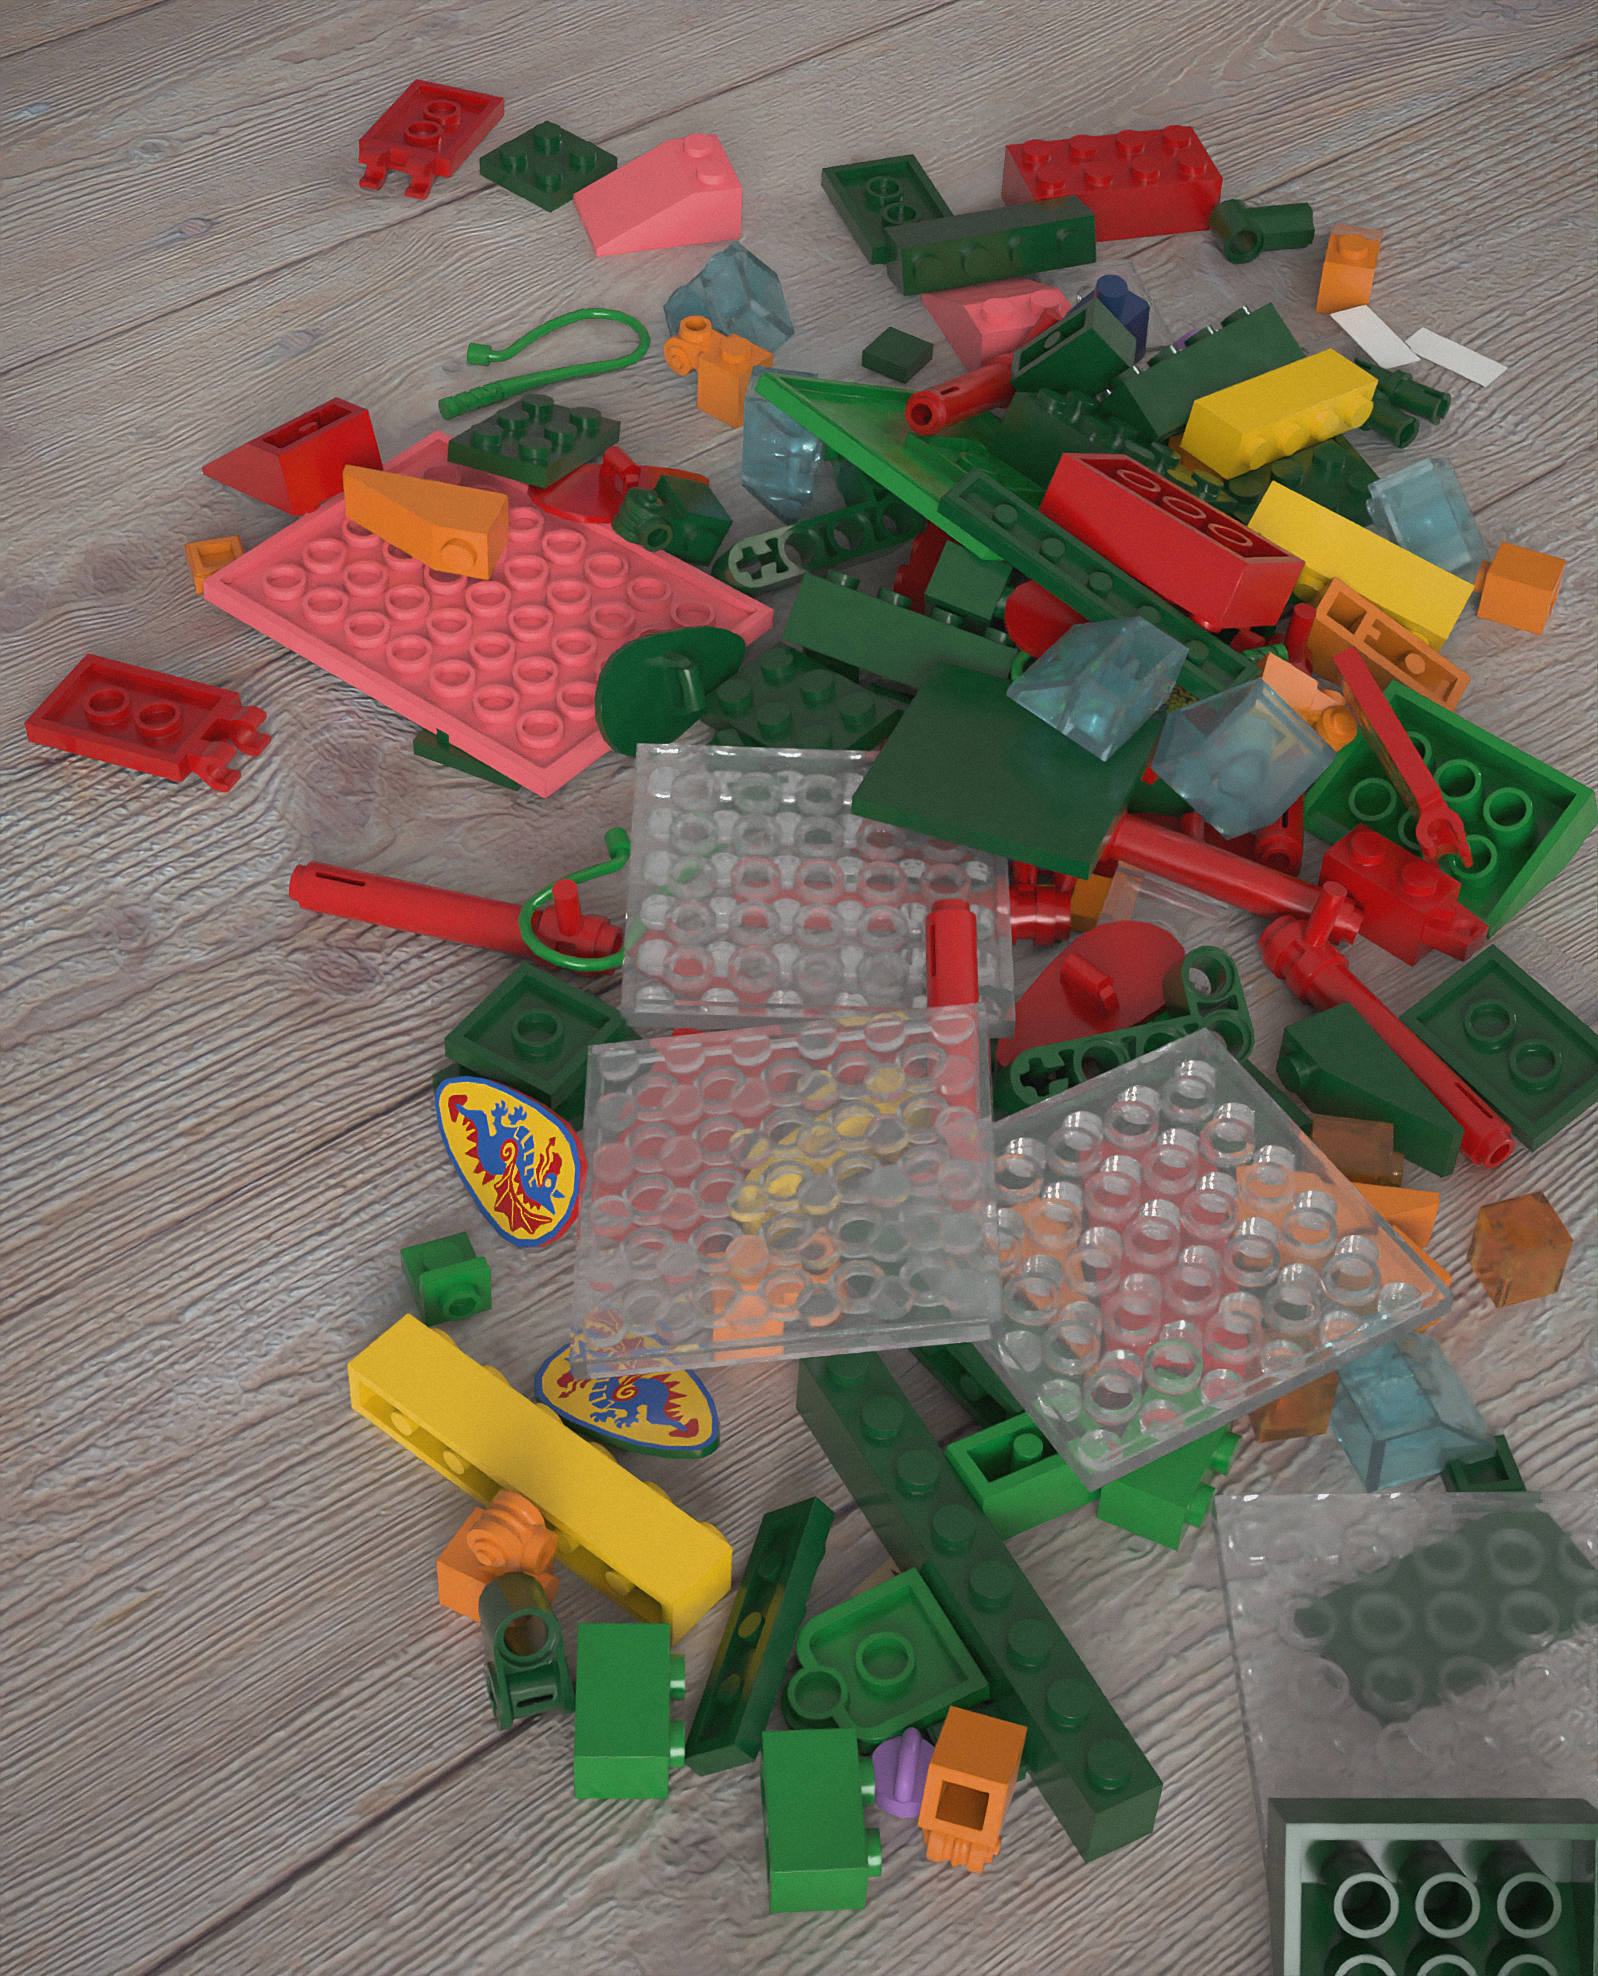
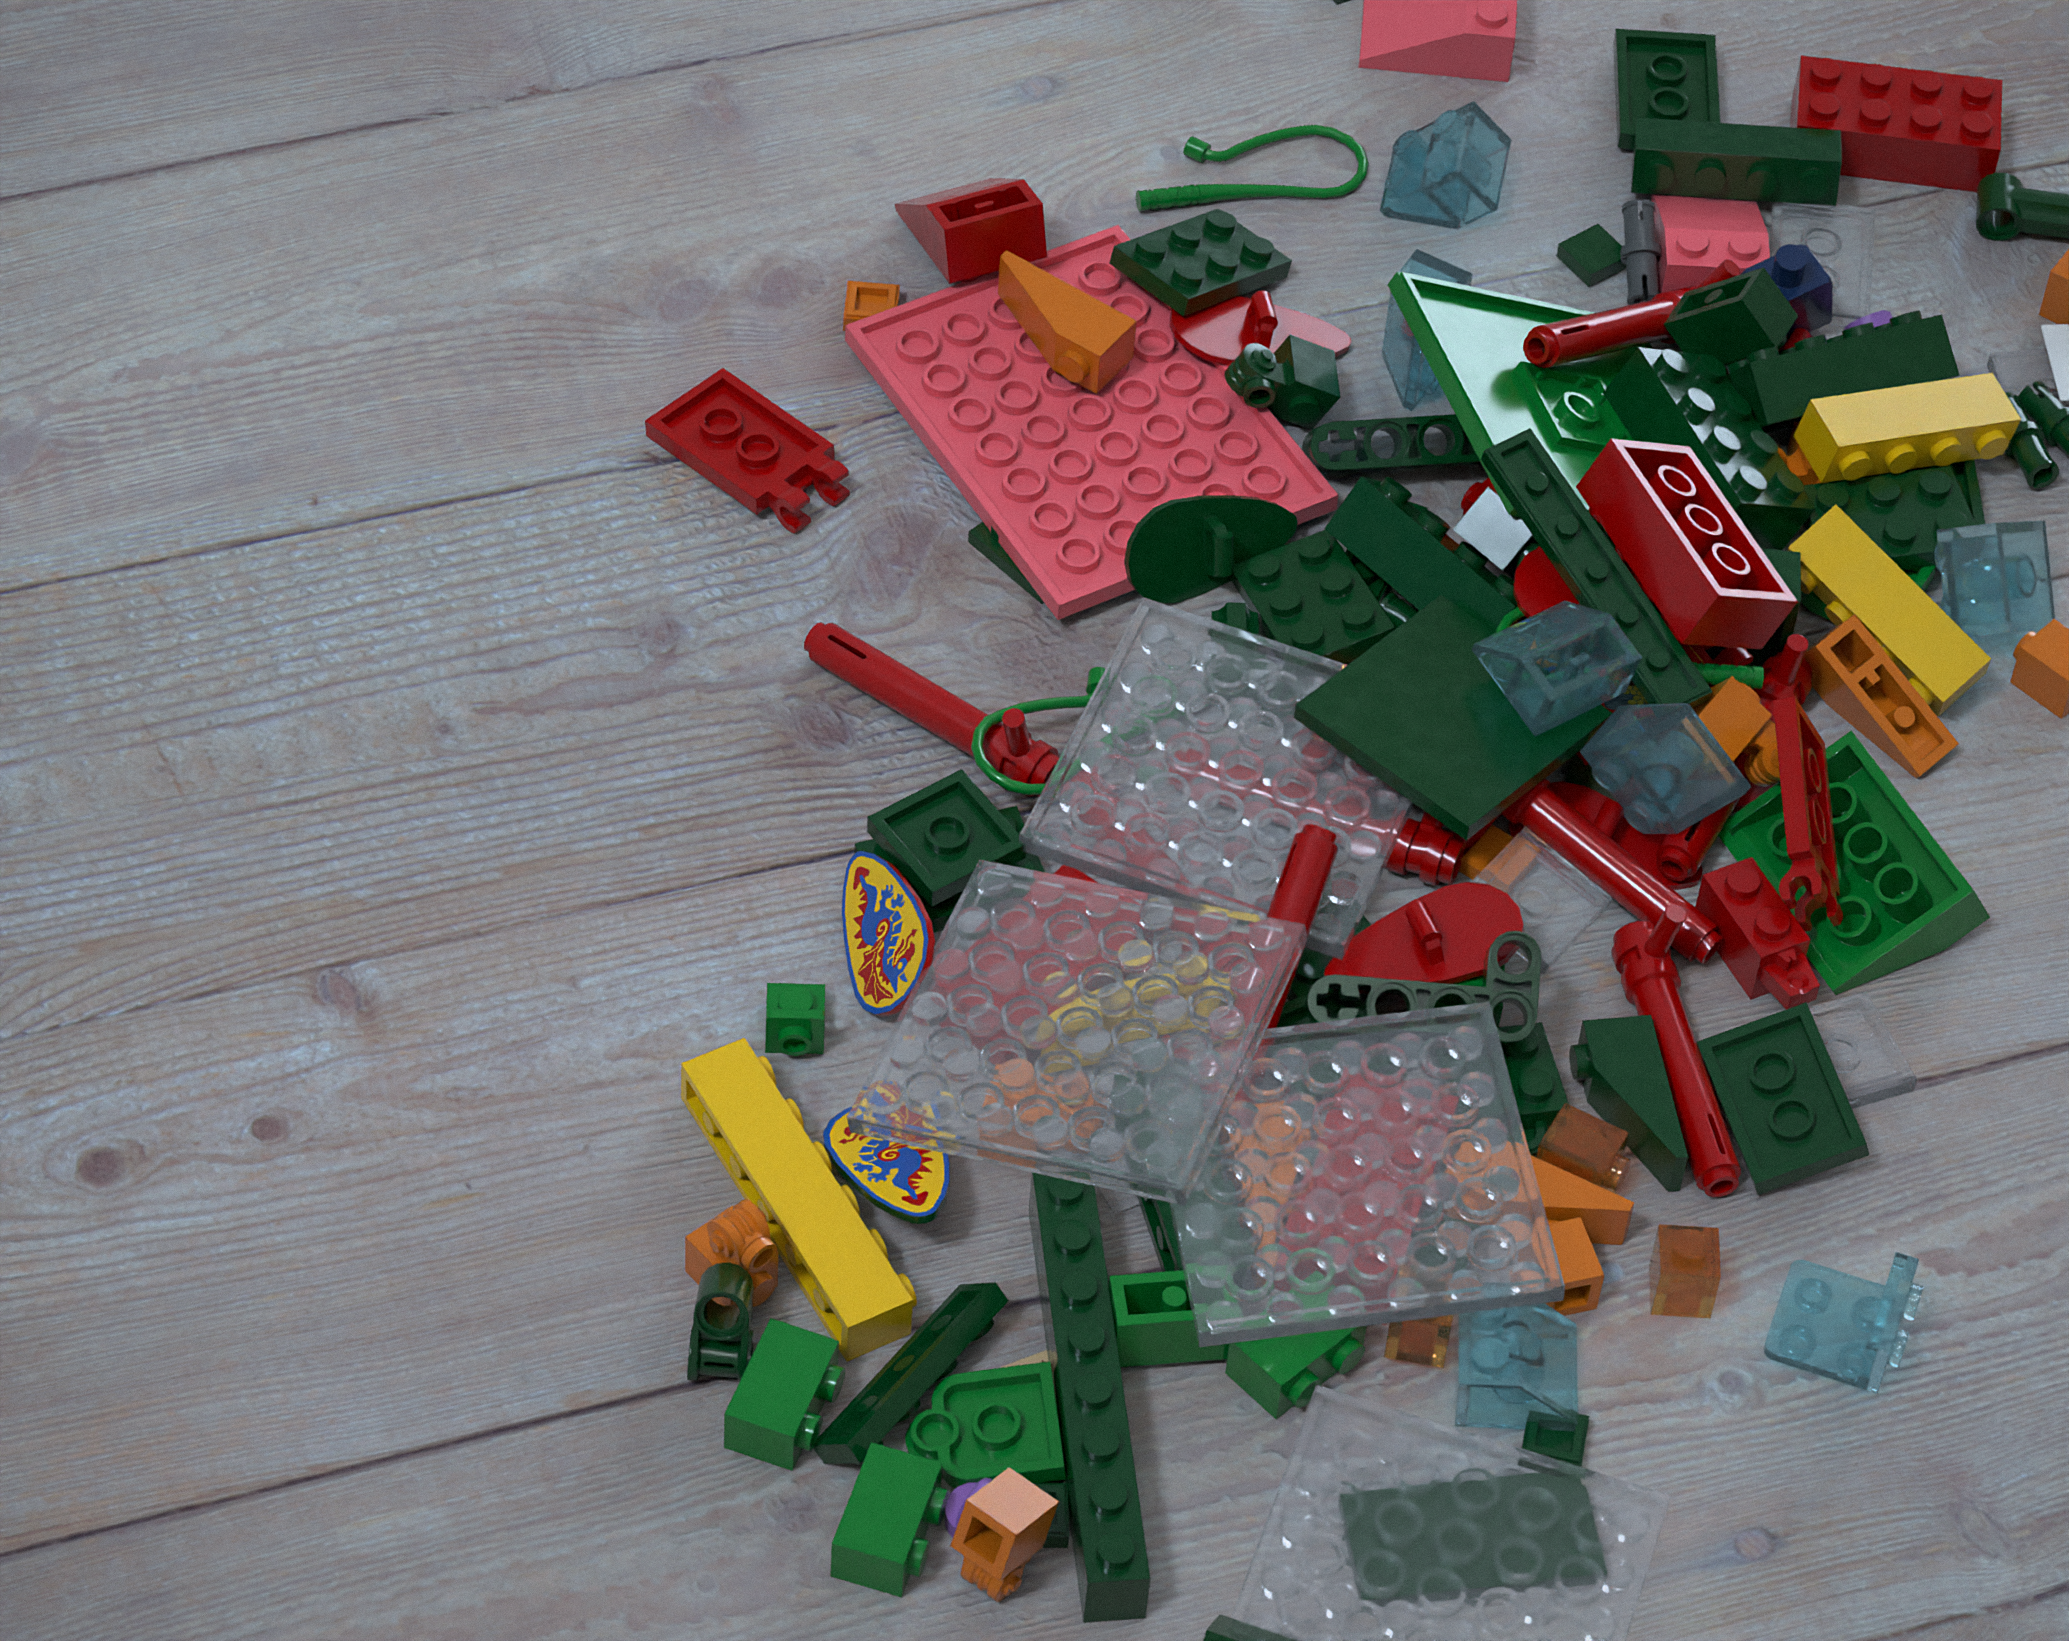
camera: 20 degrees right, 5 degrees up
orange brick [664,315,773,429] -> none
none -> dark grey pin [1620,199,1662,305]

